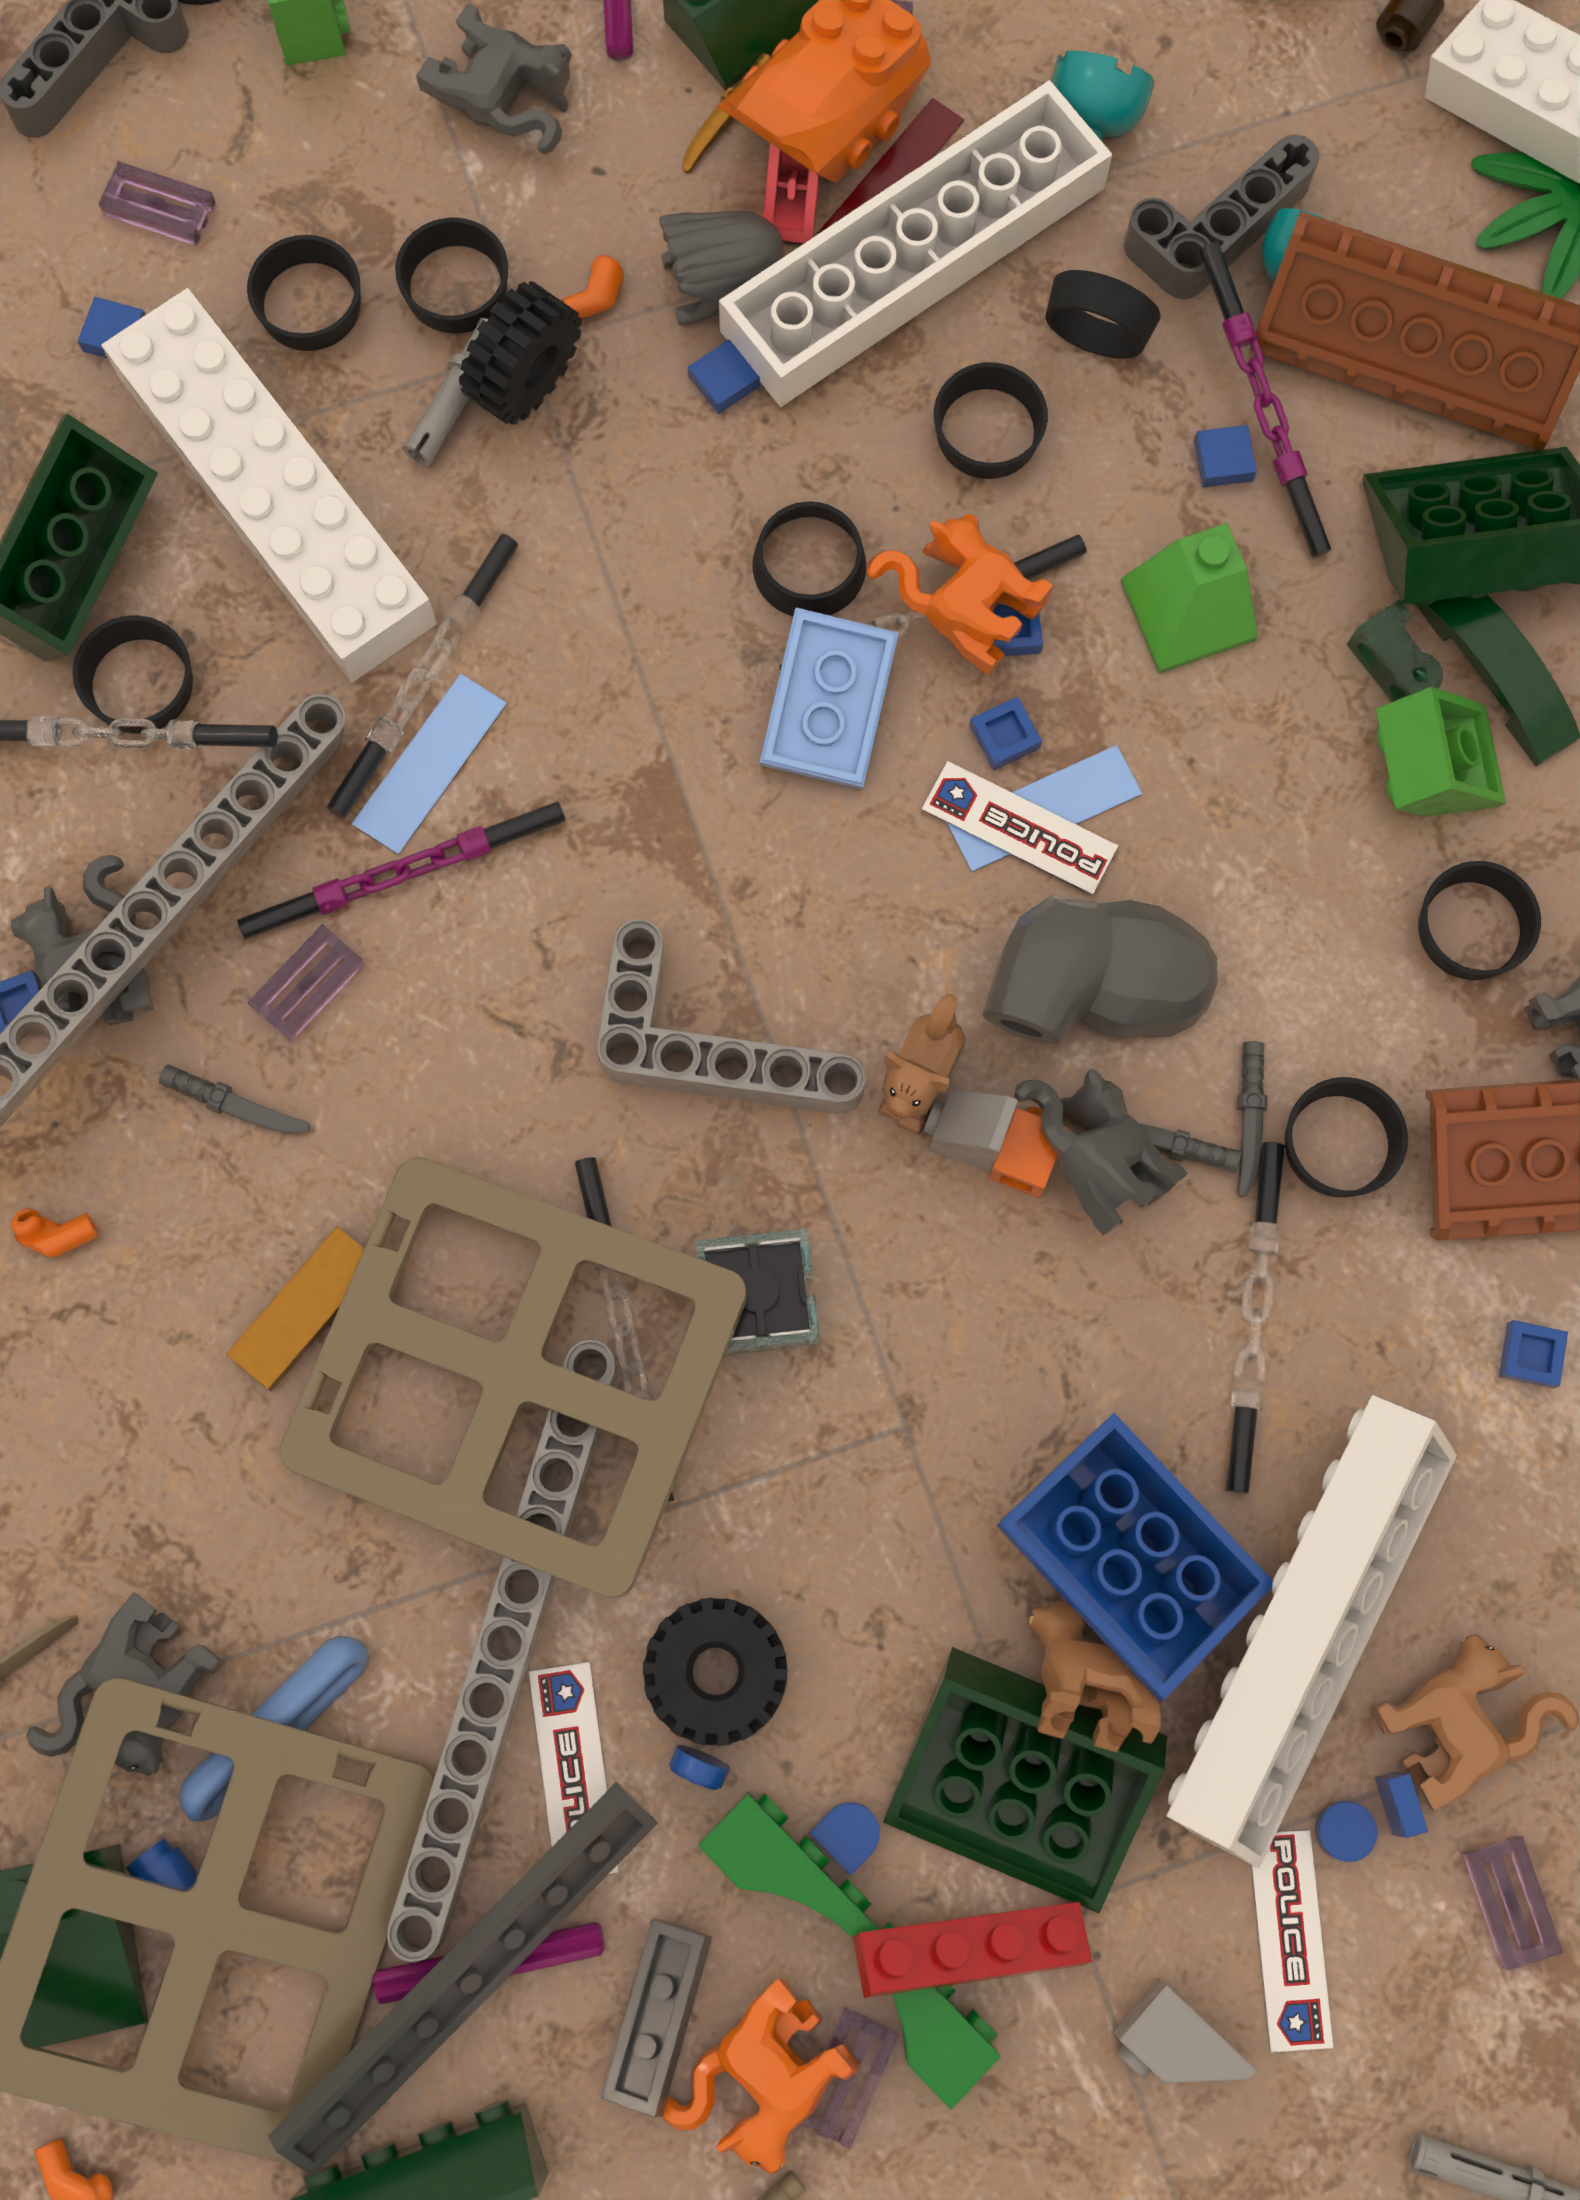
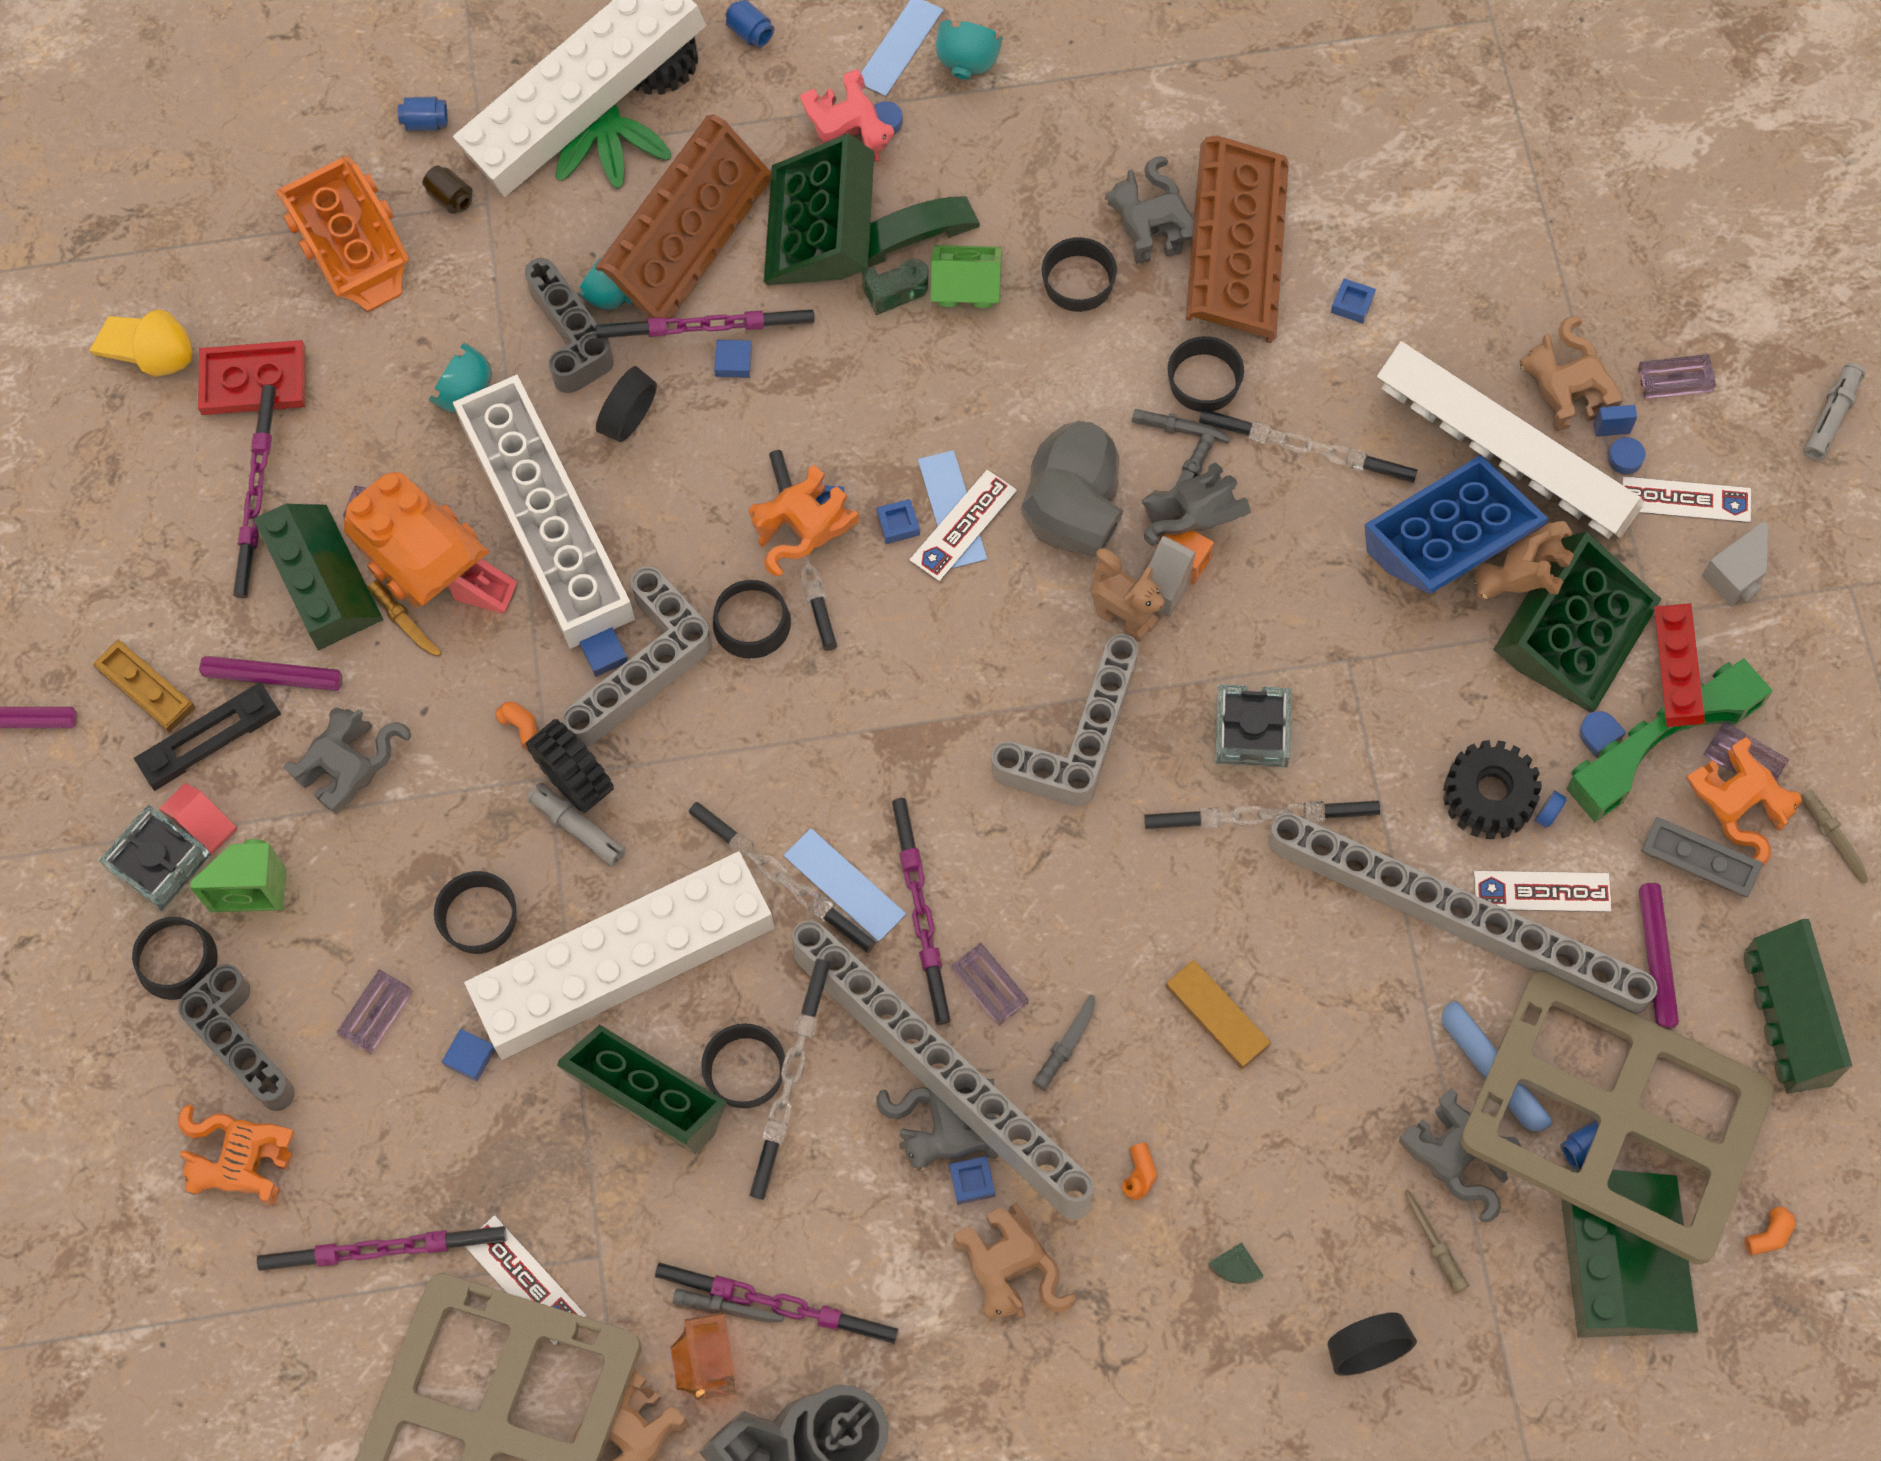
camera: 75 degrees left, 10 degrees down
dark grey plate [268,1782,658,2176] -> none
dark tan window [280,1157,748,1598] -> none
black tyre [395,217,508,333] -> none
dark grey hair [659,211,784,325] -> none
light blue tile [759,608,899,790] -> none
dark red sticker [817,98,964,234] -> none
black tyre [934,362,1048,479] -> none
bright green slope [1121,523,1258,674] -> none
none -> light grey beam [562,566,712,747]

